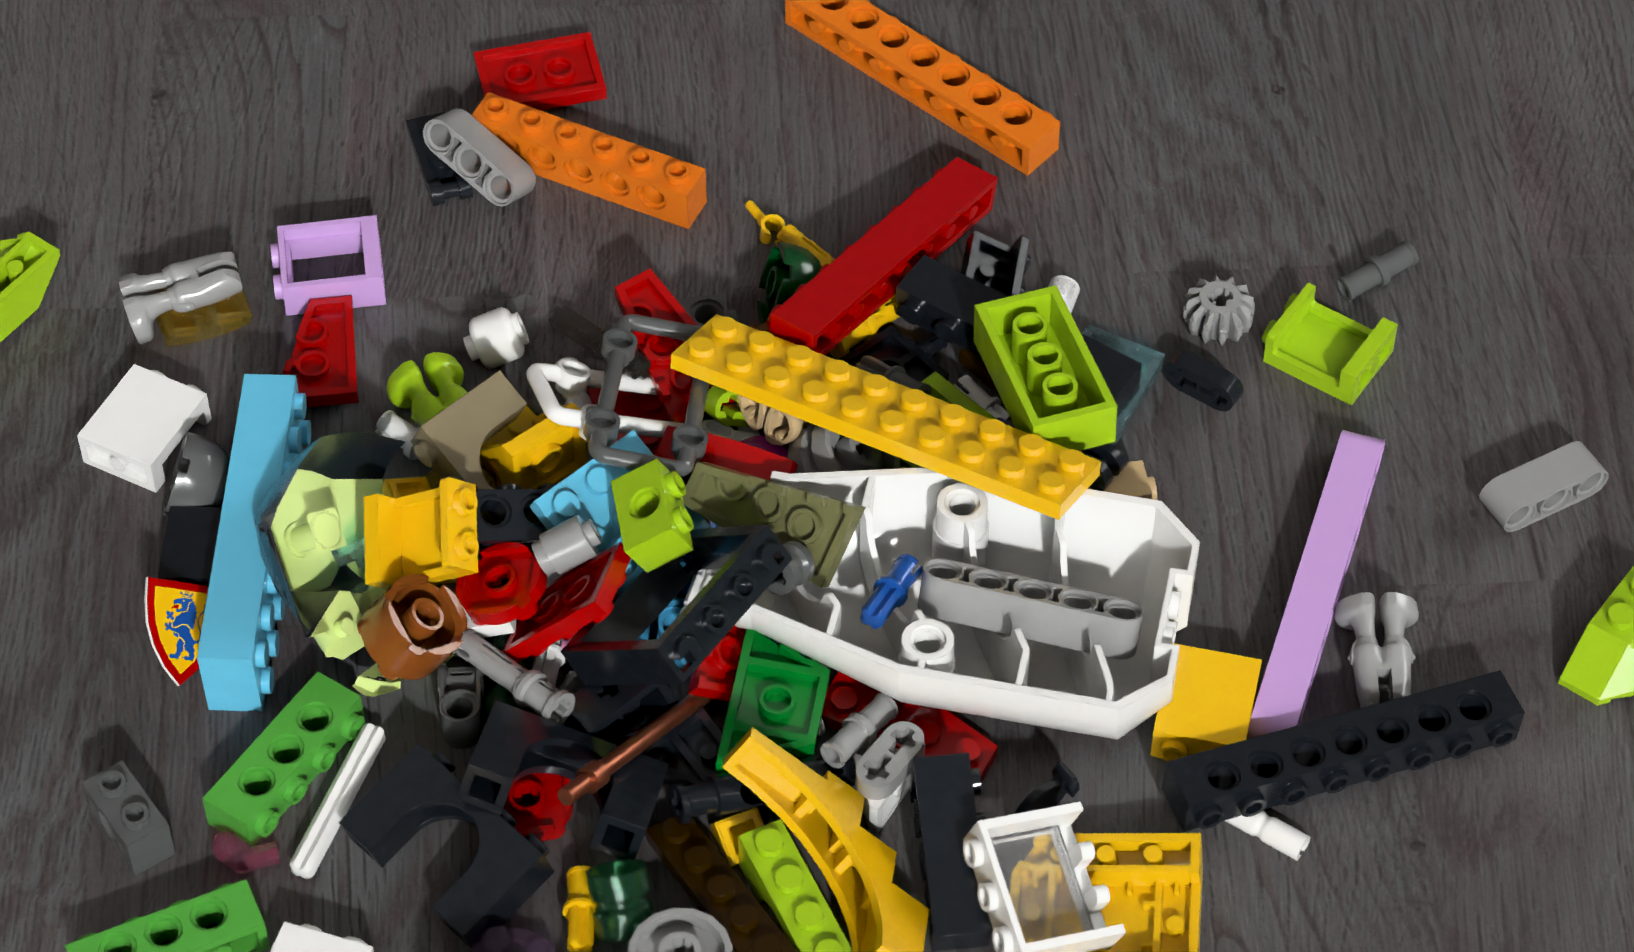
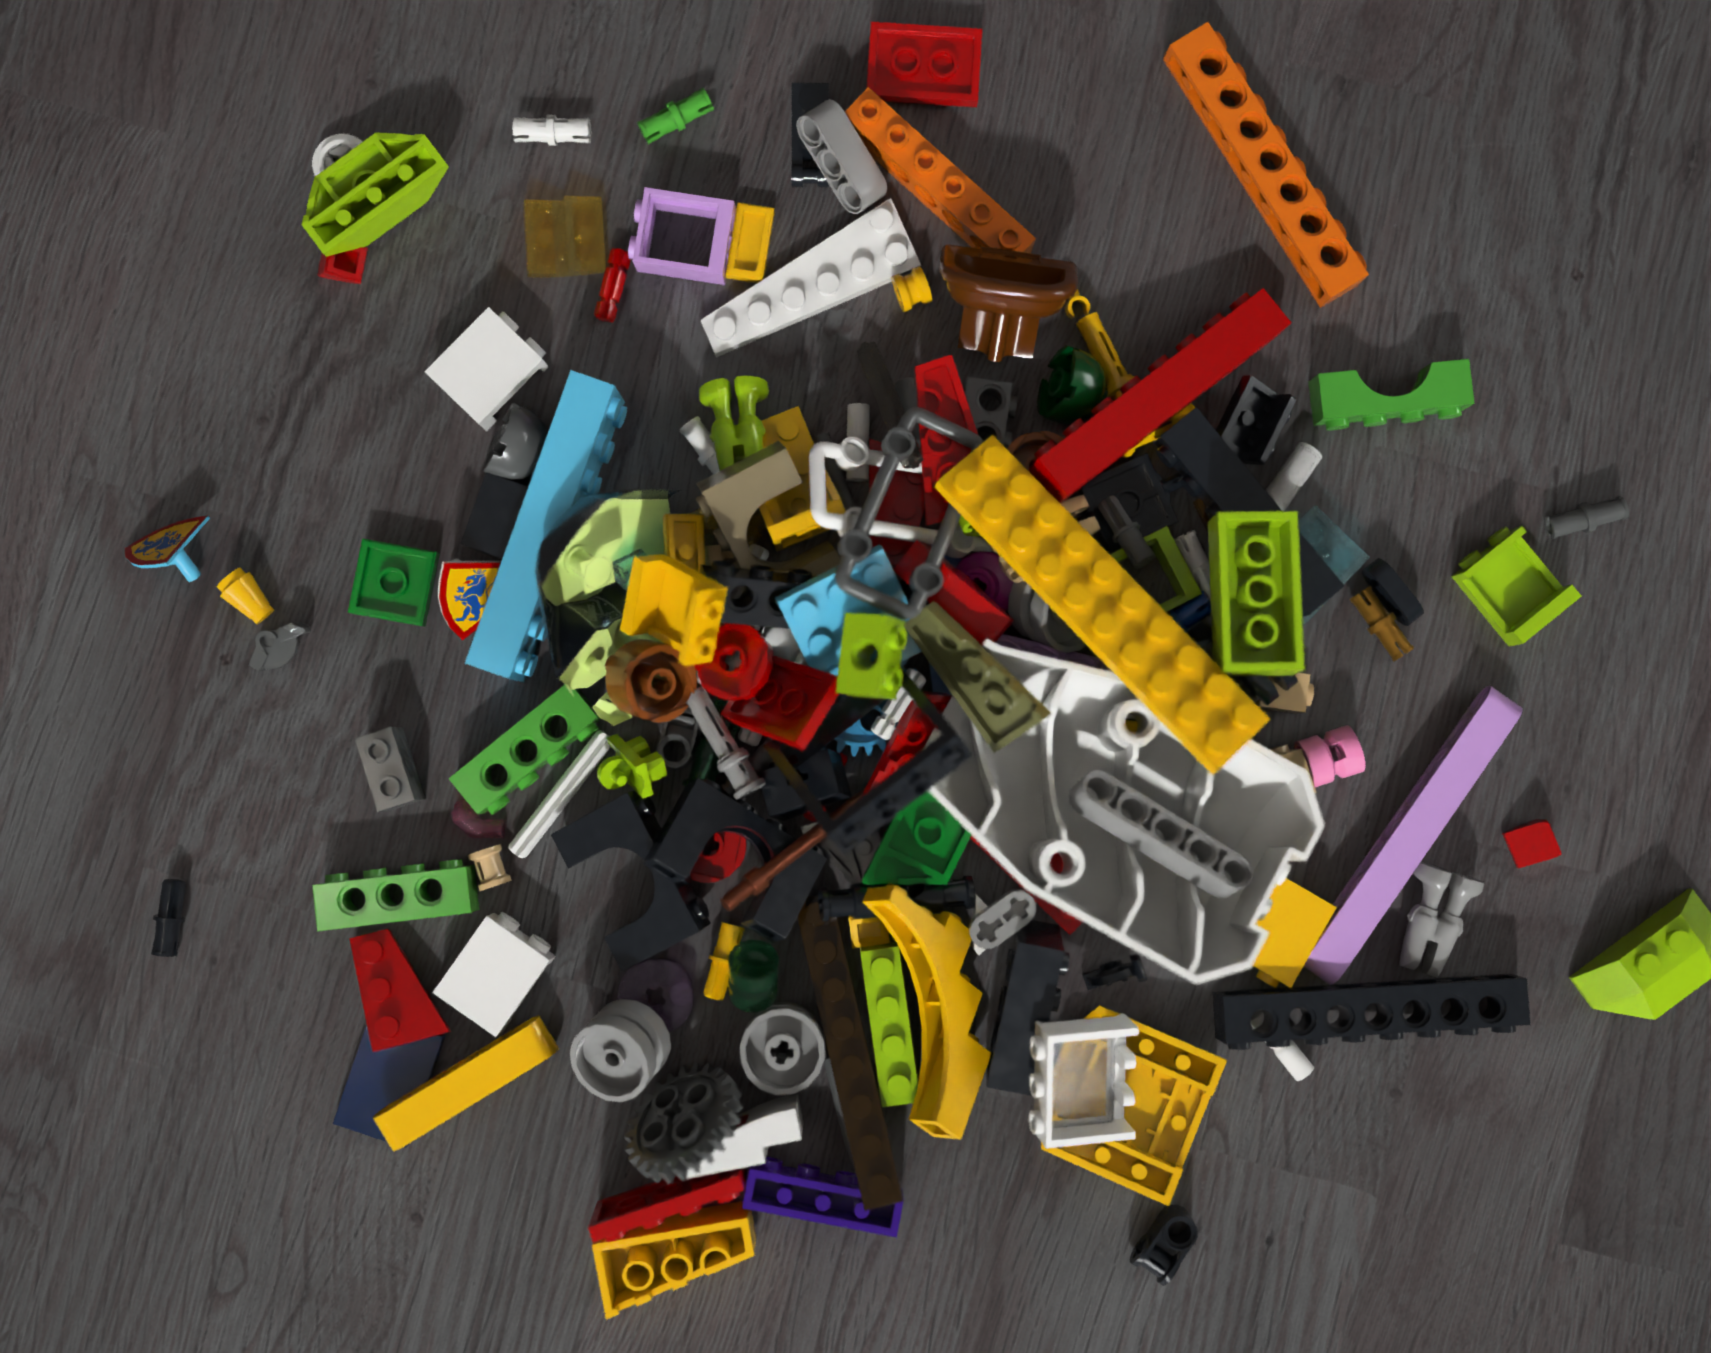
camera: 15 degrees right, 35 degrees up
light grey piece [119,252,243,344] -> none
red wing [283,295,359,408] -> none
white head [463,307,529,369] -> none
light grey brick [531,515,602,576] -> none
dark grey wheel [767,540,815,595] -> none
light grey pin [820,693,899,768] -> none
blue axle [860,554,923,629] -> none
light grey gear [1183,274,1255,346] -> none
light grey beam [1479,441,1609,532] -> none
none -> green plate [348,538,440,627]
none -> tan bush [467,844,512,891]
none -> white pin [513,115,591,146]
none -> red axle [594,248,631,323]
none -> lime hips [597,734,667,799]
none -> bright green pin [637,88,714,144]
none -> white wing [700,199,921,358]
none -> yellow tile [726,202,775,283]
none -> yellow wheel [891,266,932,312]
none -> reddish brown piece [939,244,1078,362]
none -> bright pink wheel [1294,725,1365,787]
none -> bright green arch [1308,359,1475,430]
none -> pearl gold pin [1349,586,1414,662]
none -> red slope [1502,819,1562,868]

